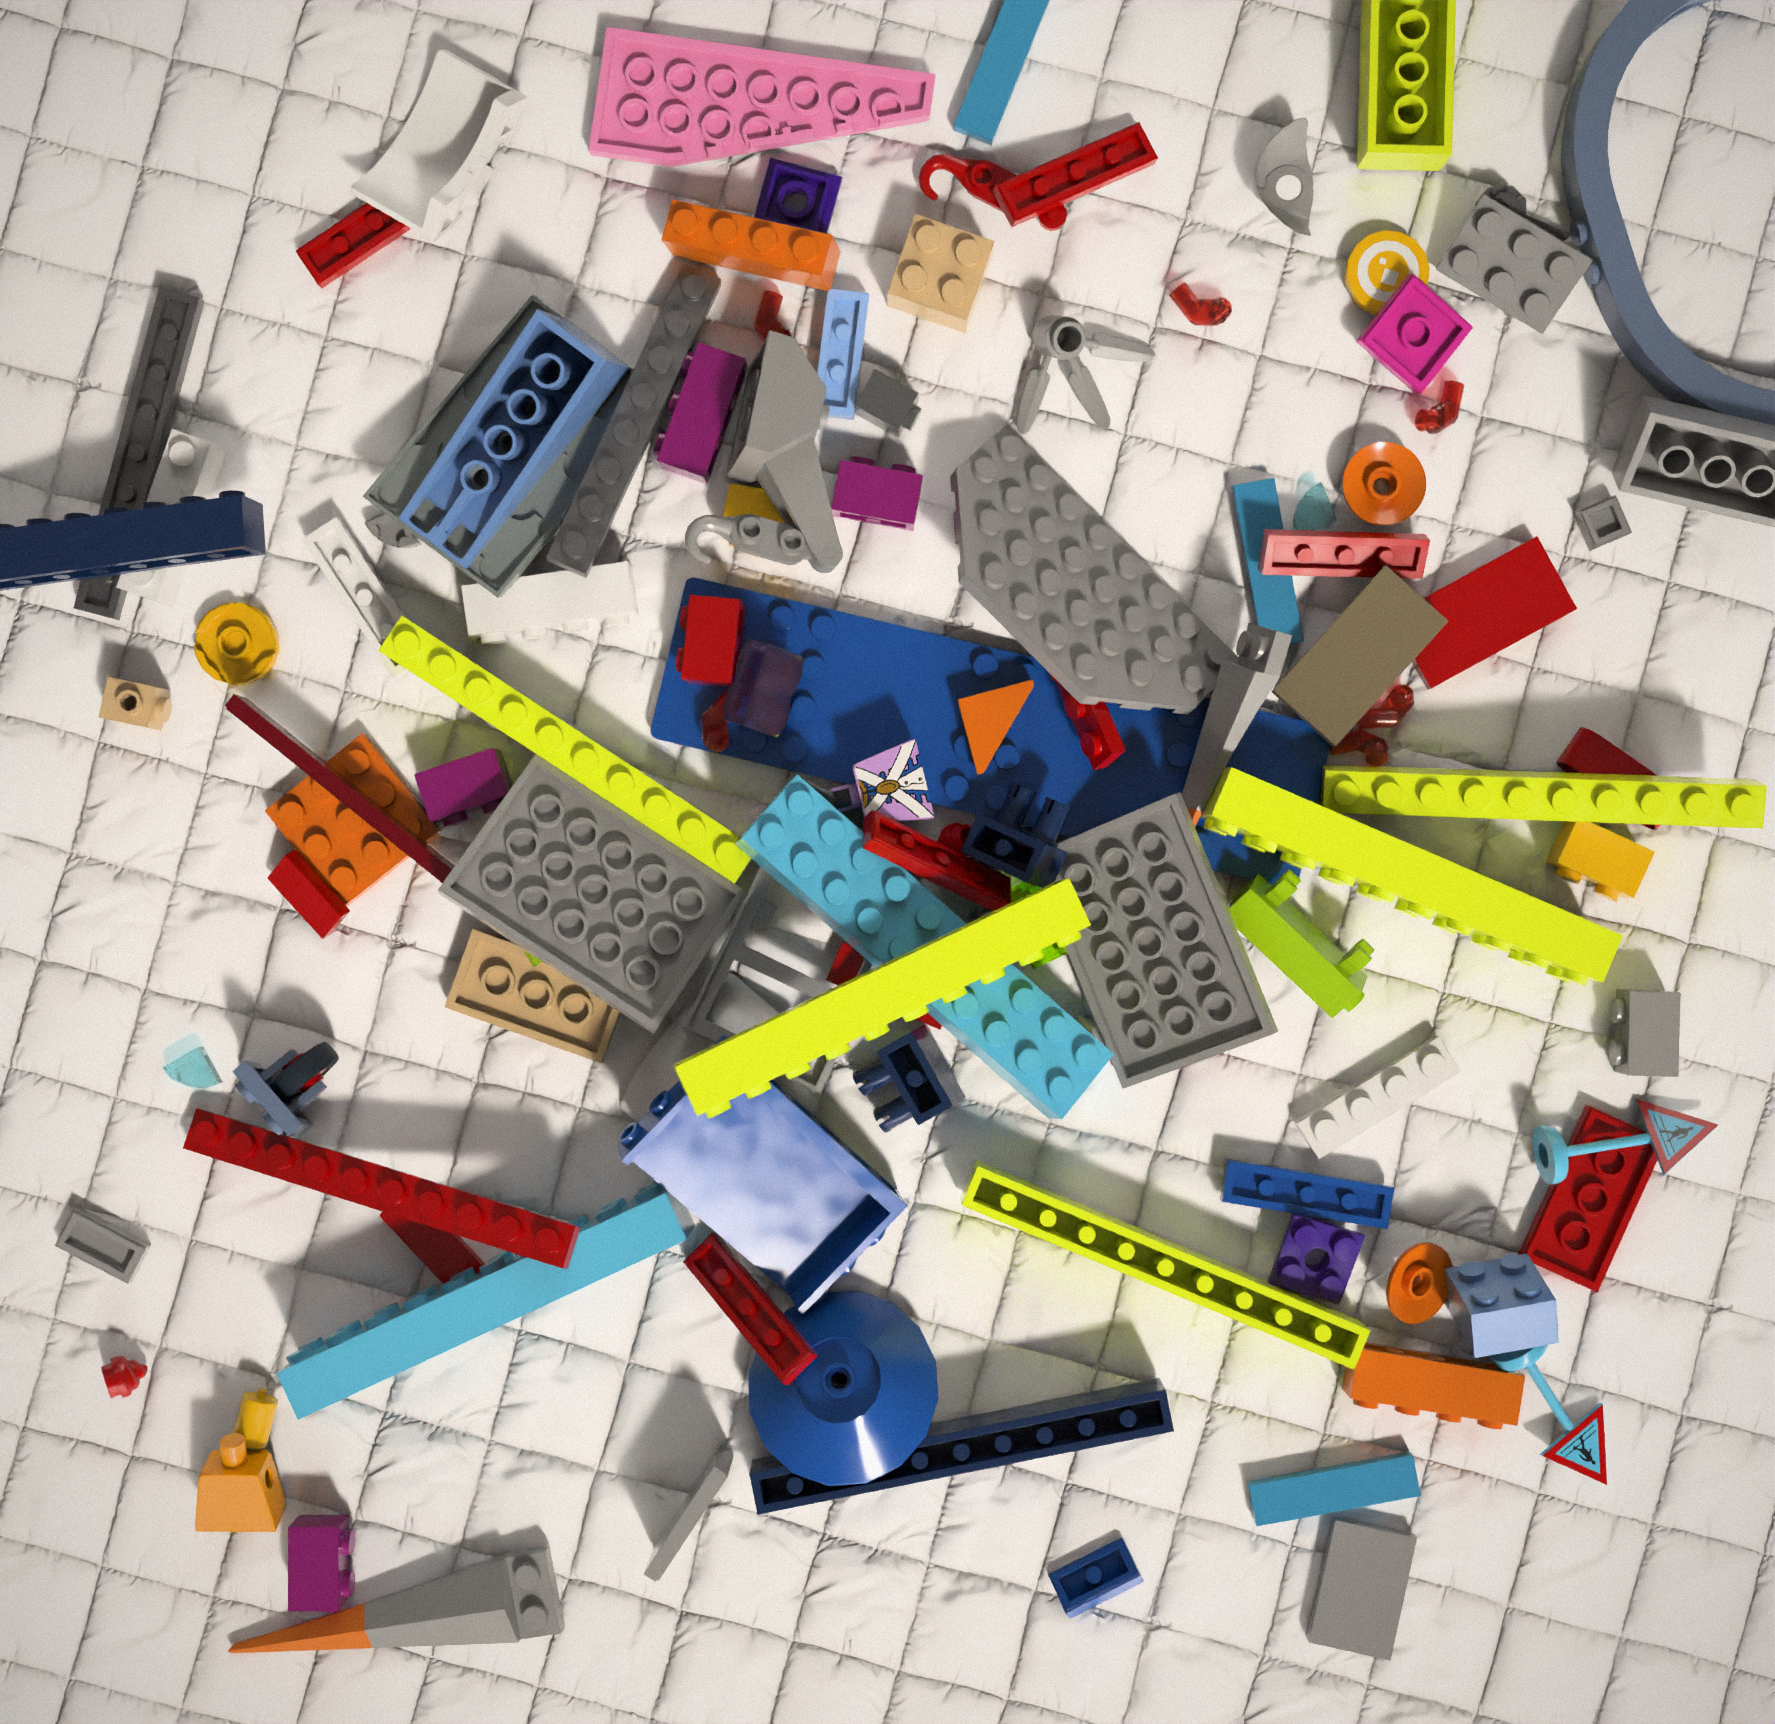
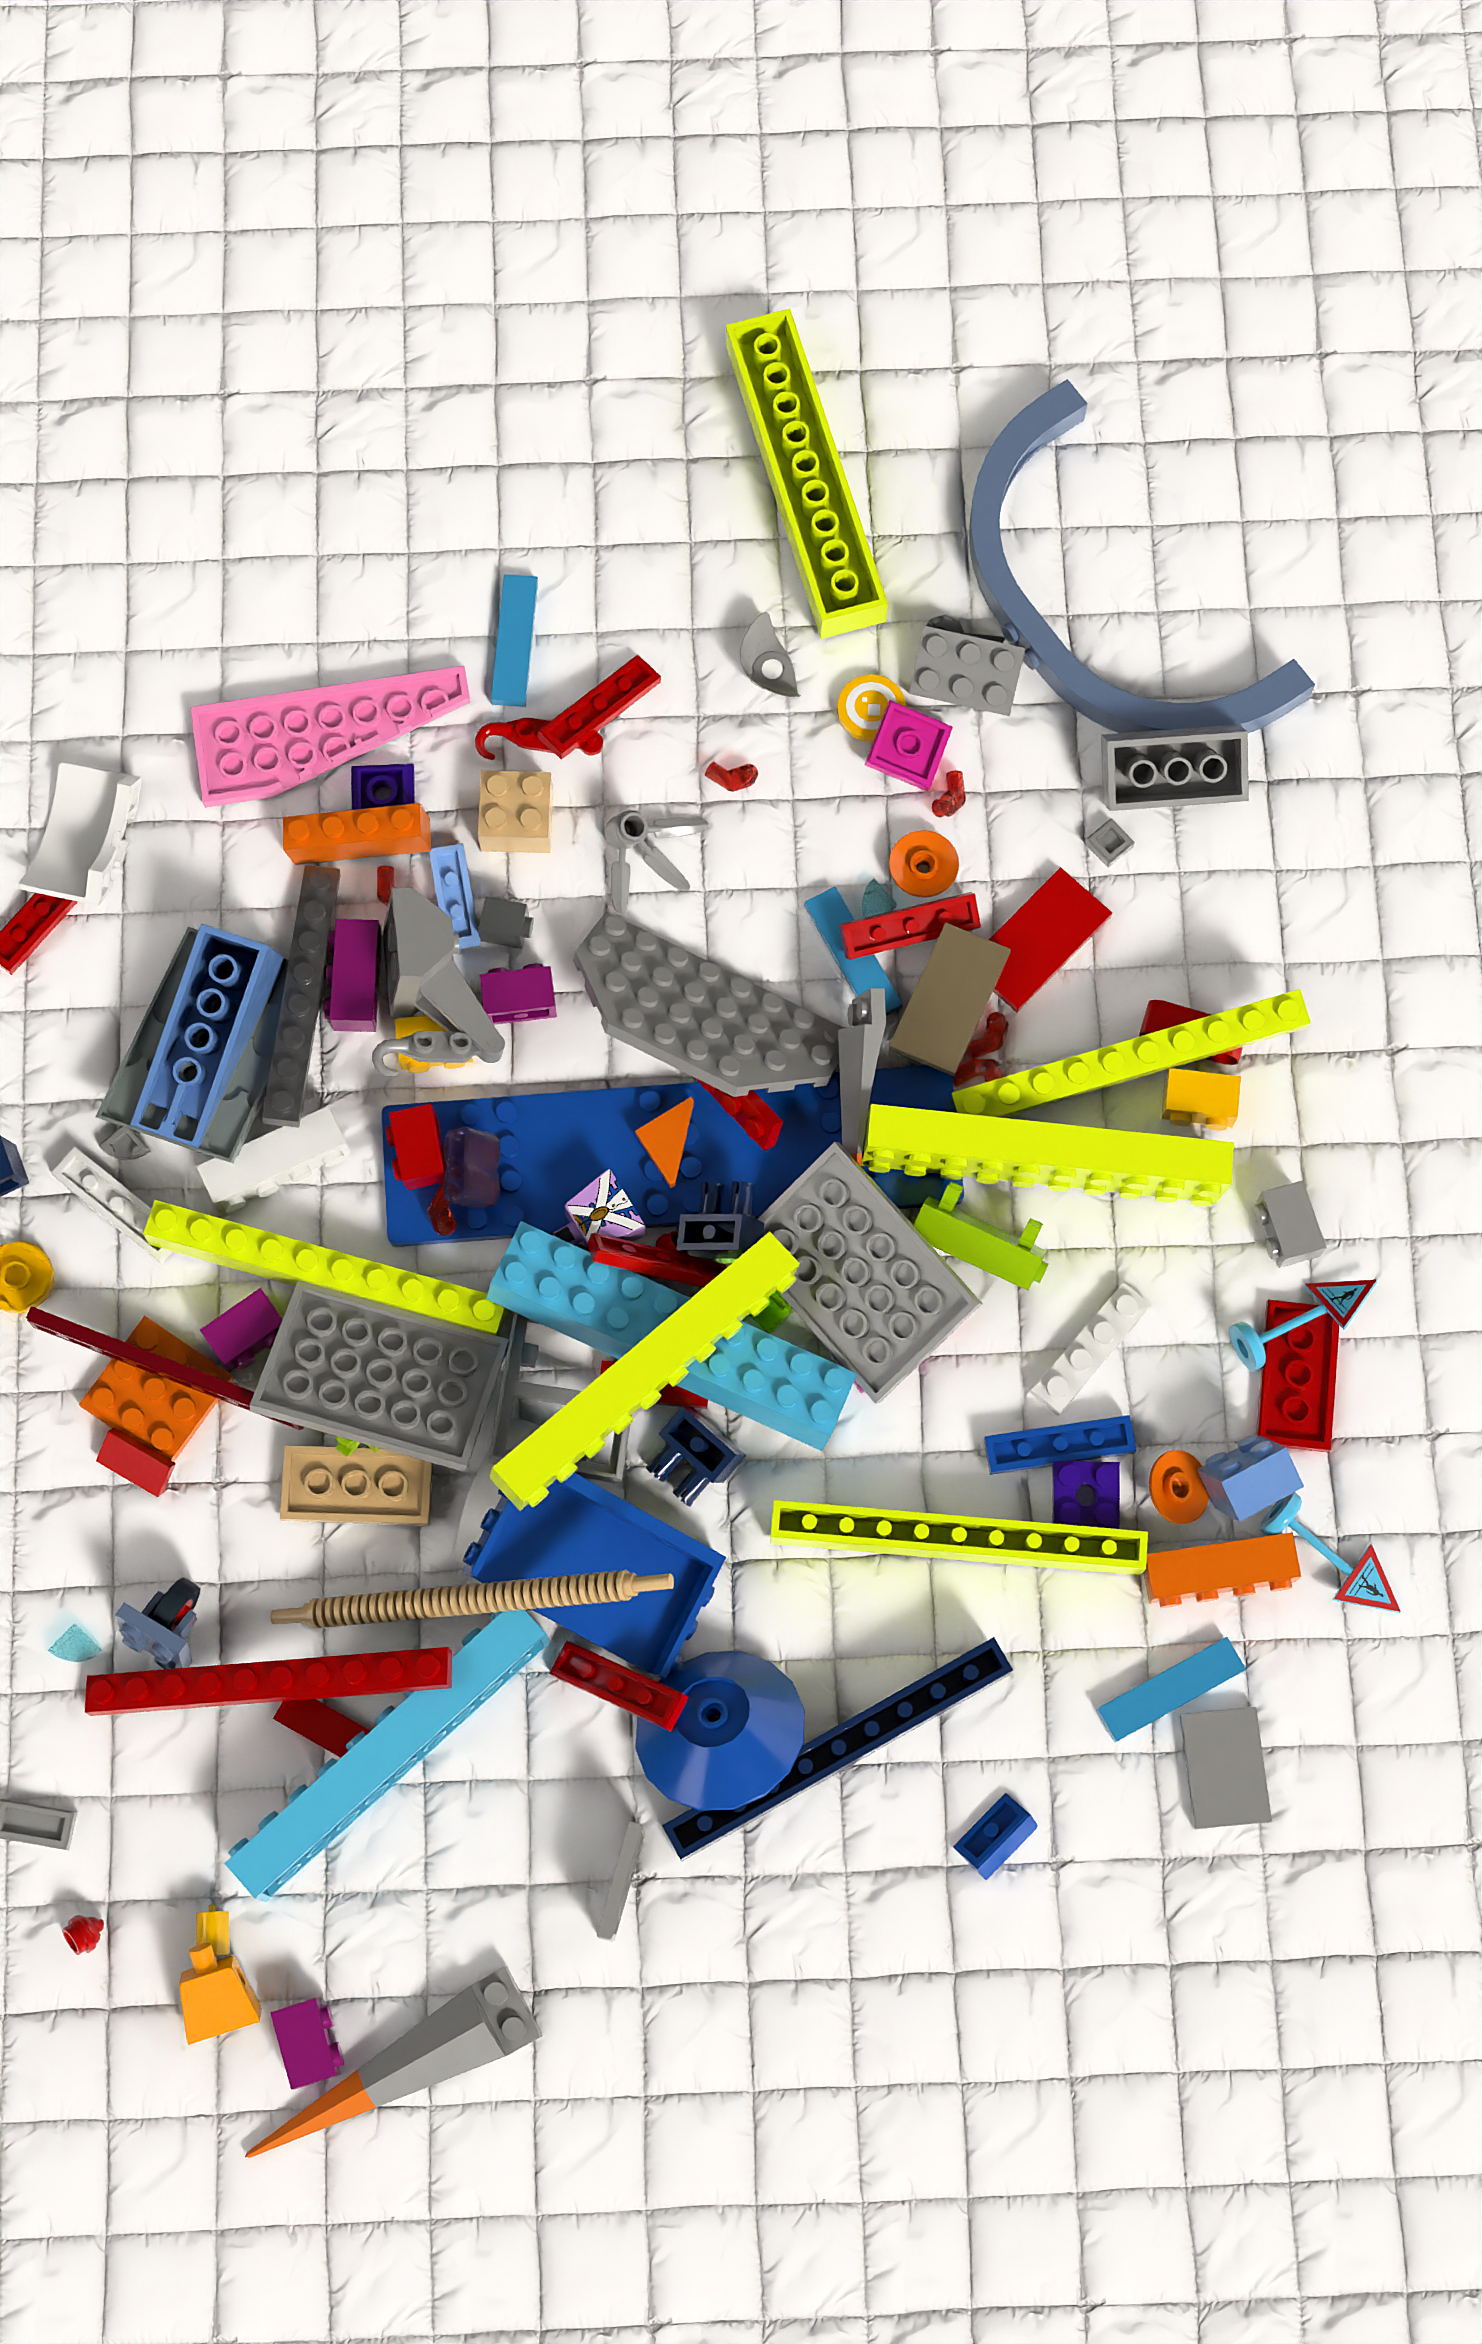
camera: 20 degrees left, 15 degrees down
none -> tan hose [270,1570,674,1629]

